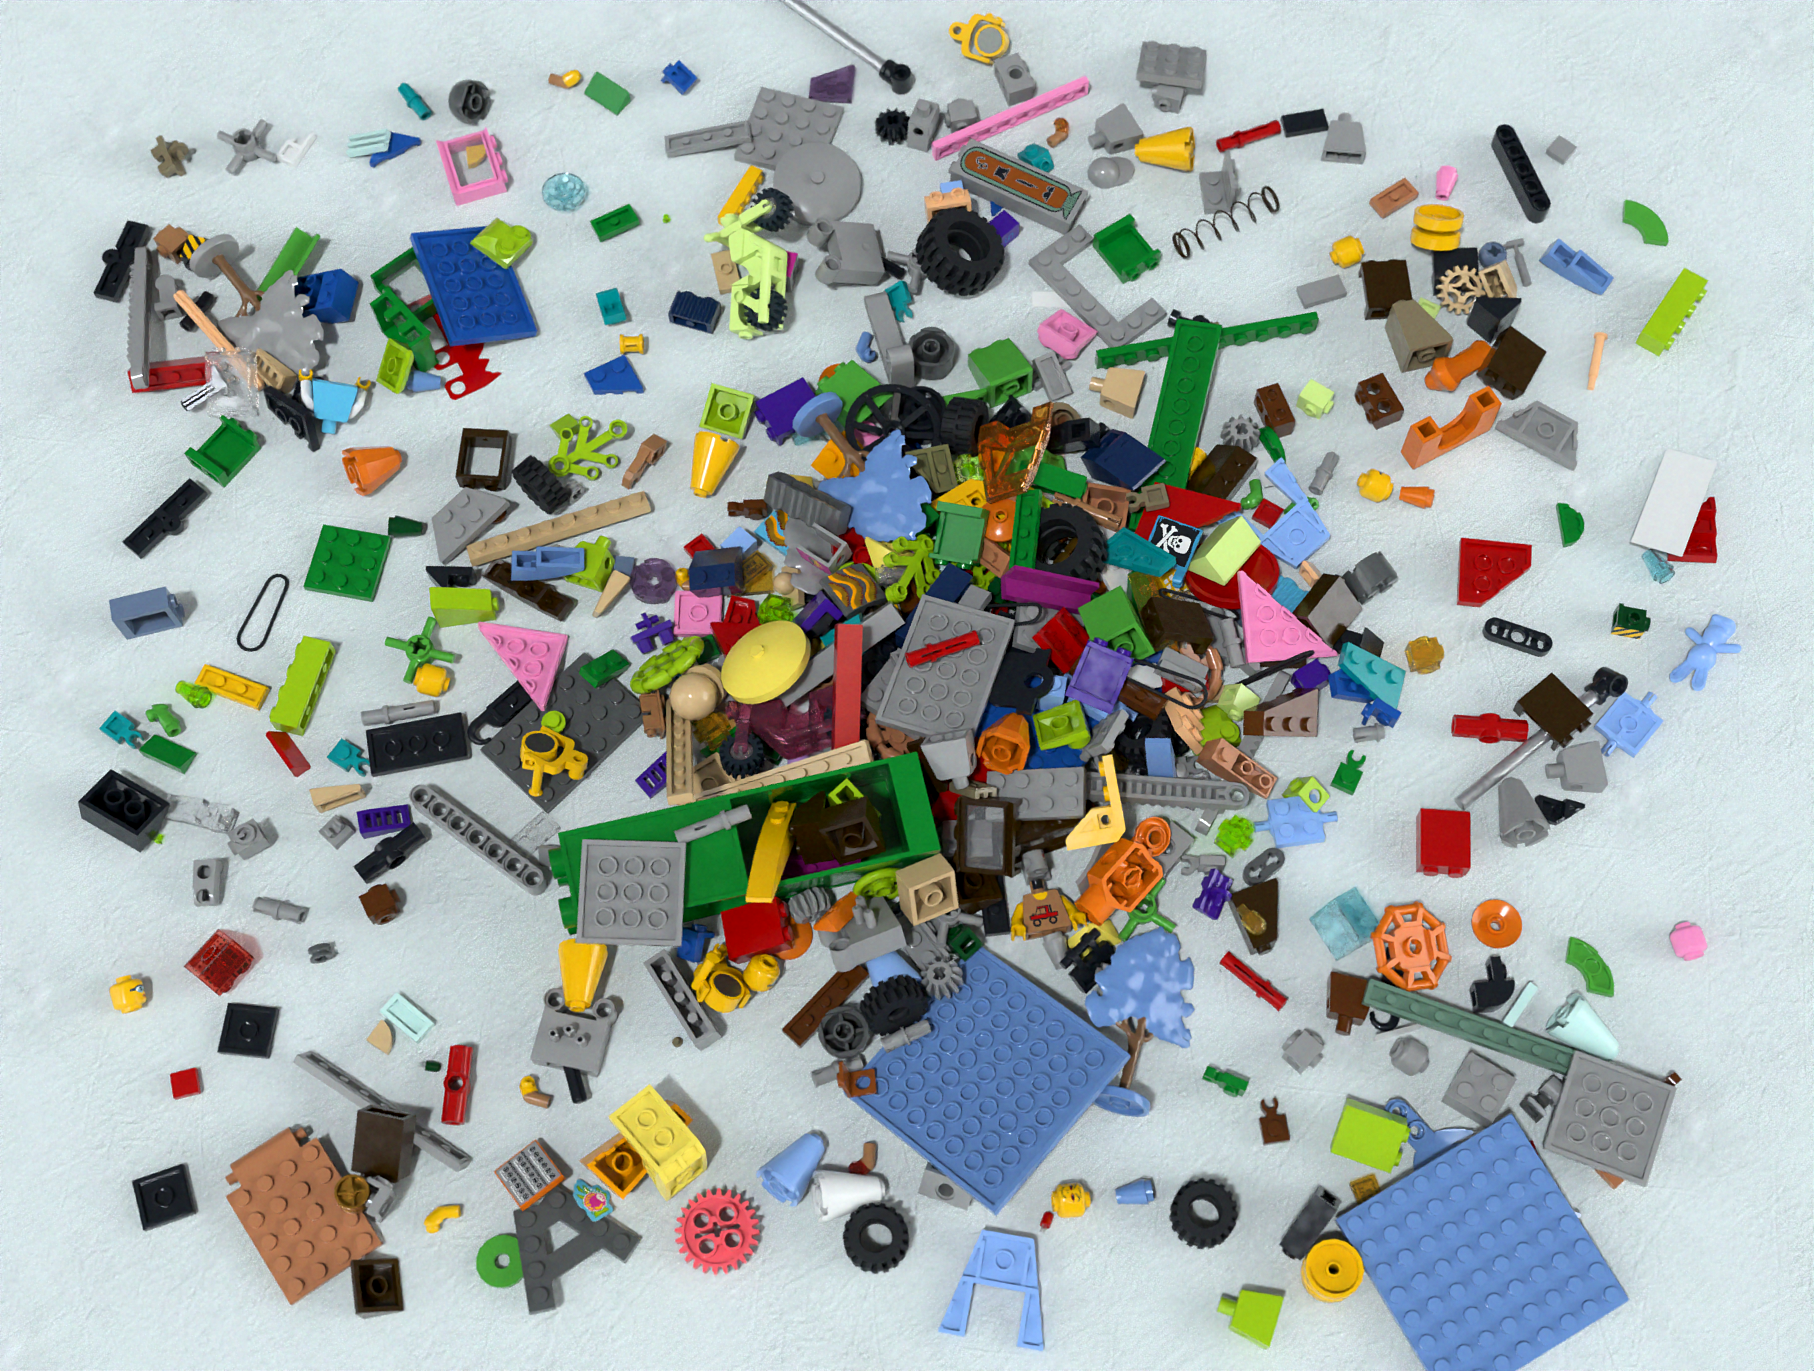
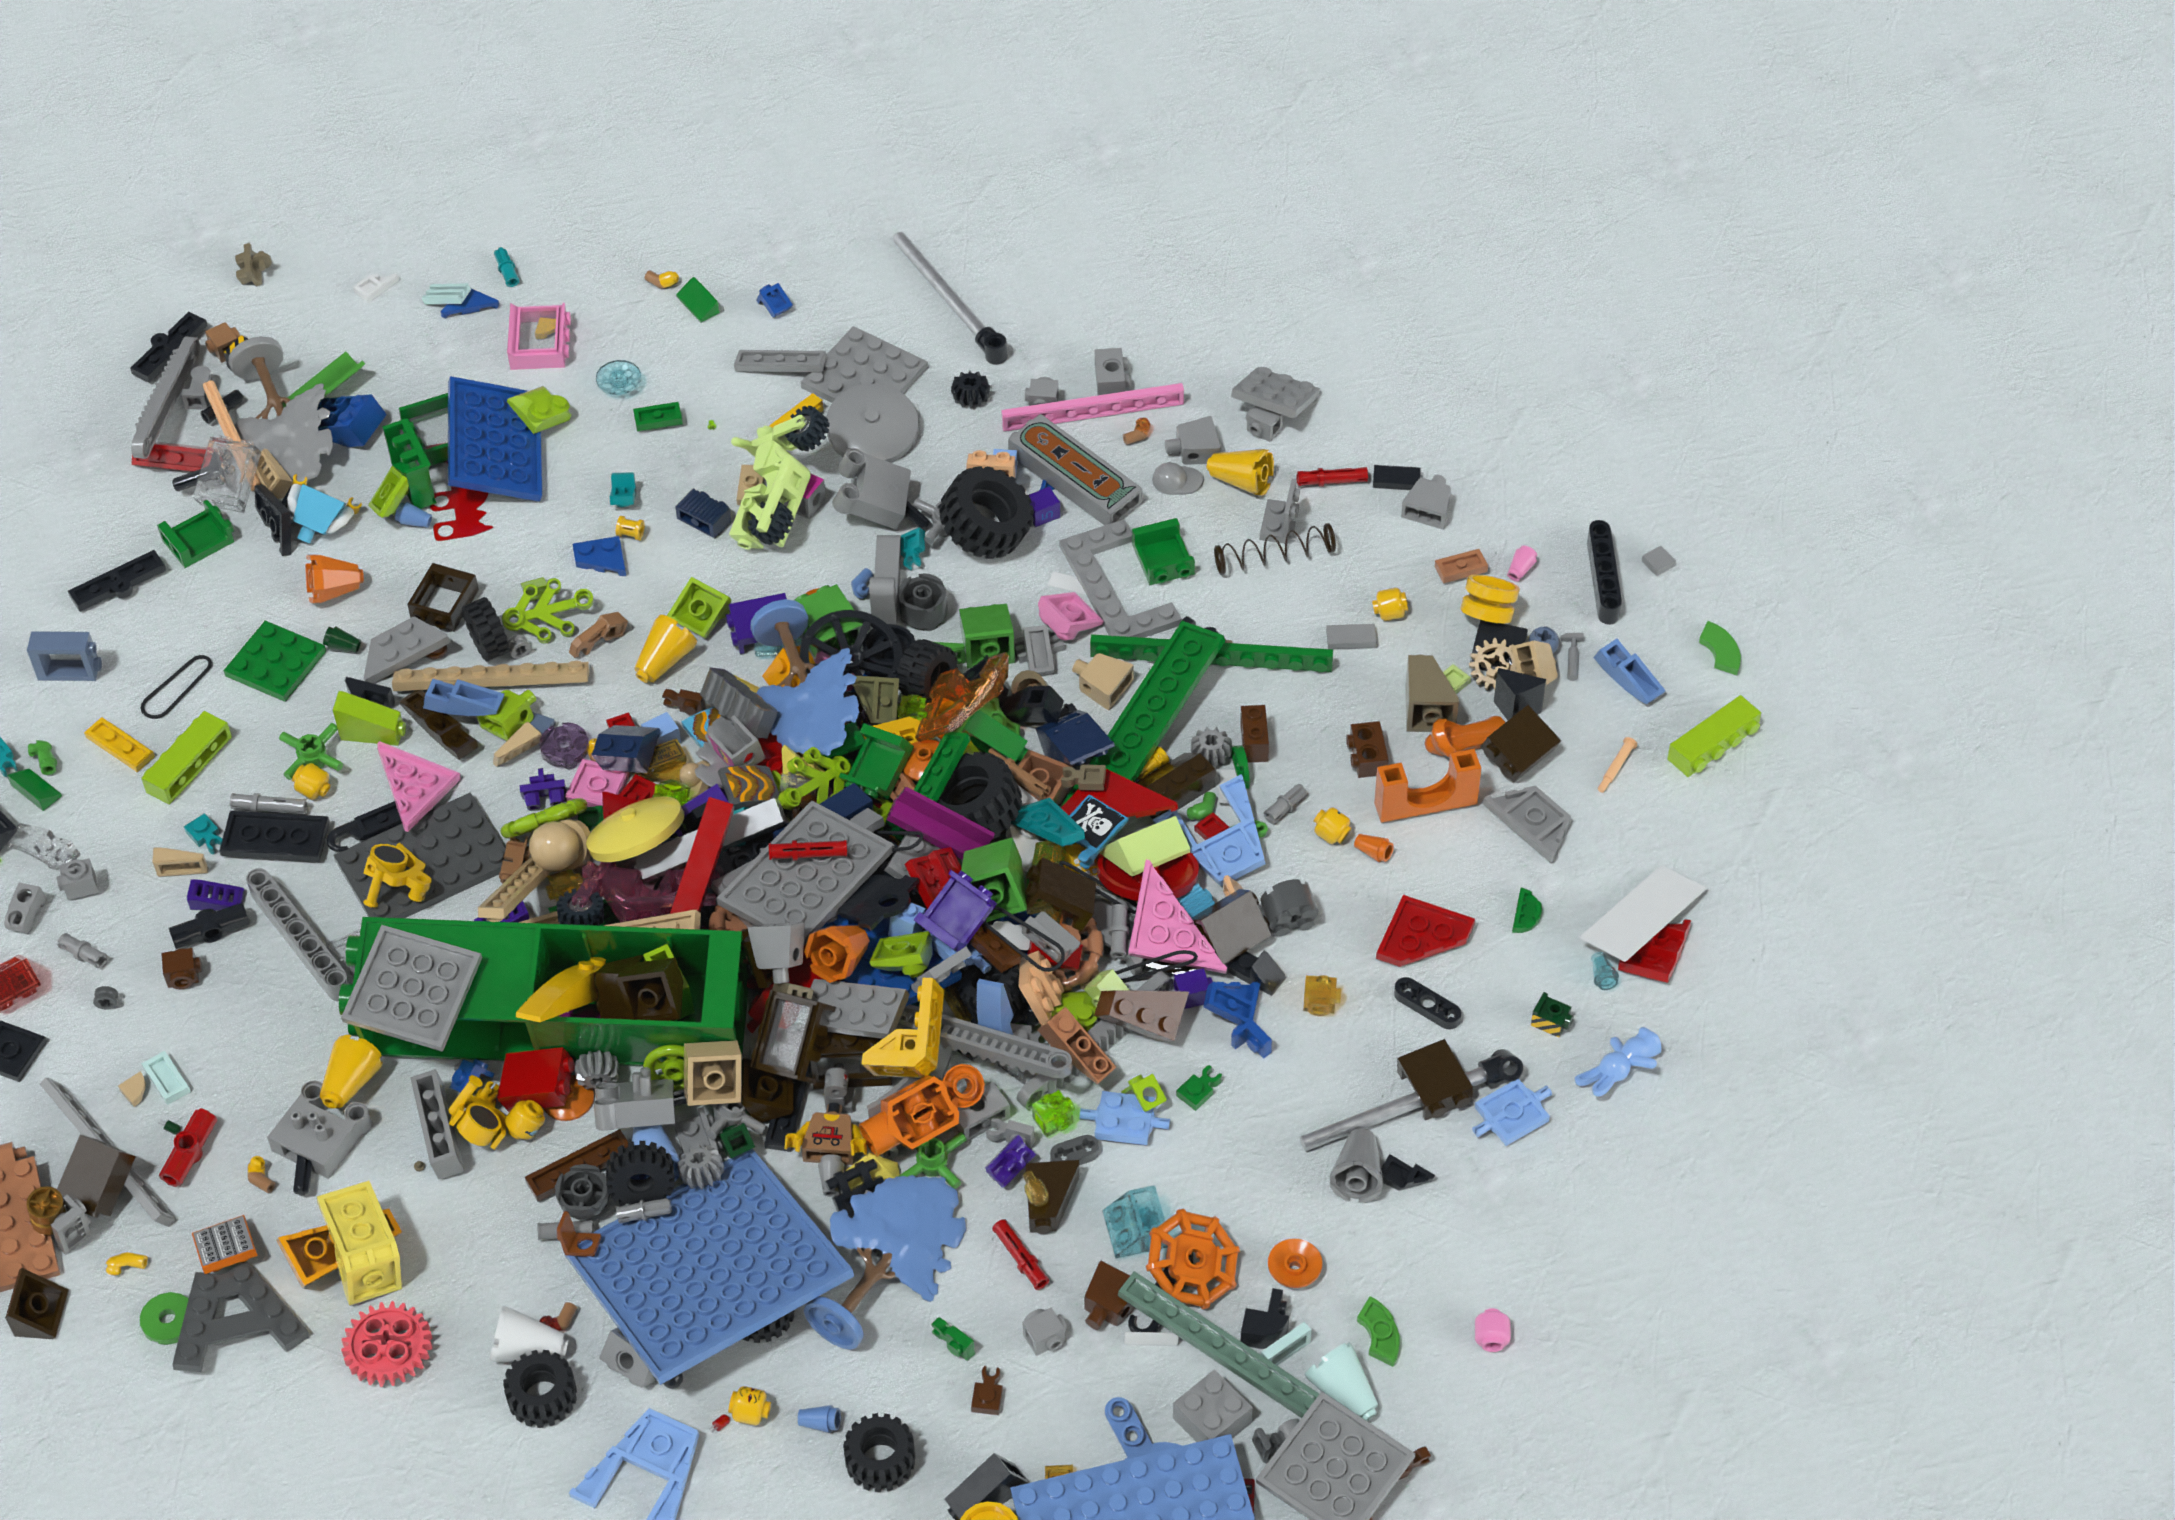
camera: 15 degrees right, 15 degrees down
clear neon green cone [175,680,212,709] -> none
light grey bar [217,119,277,174] -> none
red slope [265,731,311,777] -> none
light grey tile [318,815,355,850] -> none
dark grey cylinder [448,79,491,125] -> none
lime plate [541,711,566,733] -> none
sticker [573,1179,613,1222] -> none
green plate [579,649,630,689] -> none
light grey pin [674,804,752,843] -> none
light blue cone [756,1133,825,1207] -> none
clear purple wing [809,65,855,104] -> none
orange slope [813,891,858,932] -> none
light grey torso [907,99,941,153] -> none
yellow piece [949,13,1009,65] -> none
teal bracket [1017,143,1054,173] -> none
yellowish green brick [1296,379,1334,420] -> none
lime brick [1330,1098,1411,1174] -> none
teal wing [1338,642,1406,709] -> none
light grey pin [1353,723,1385,743] -> none
dark brown panel [1358,259,1412,320] -> none
light grey head [1389,1038,1429,1076] -> none
red brick [1416,808,1471,878] -> none
red piece [1451,713,1529,744] -> none
light grey torso [1545,741,1608,793] -> none

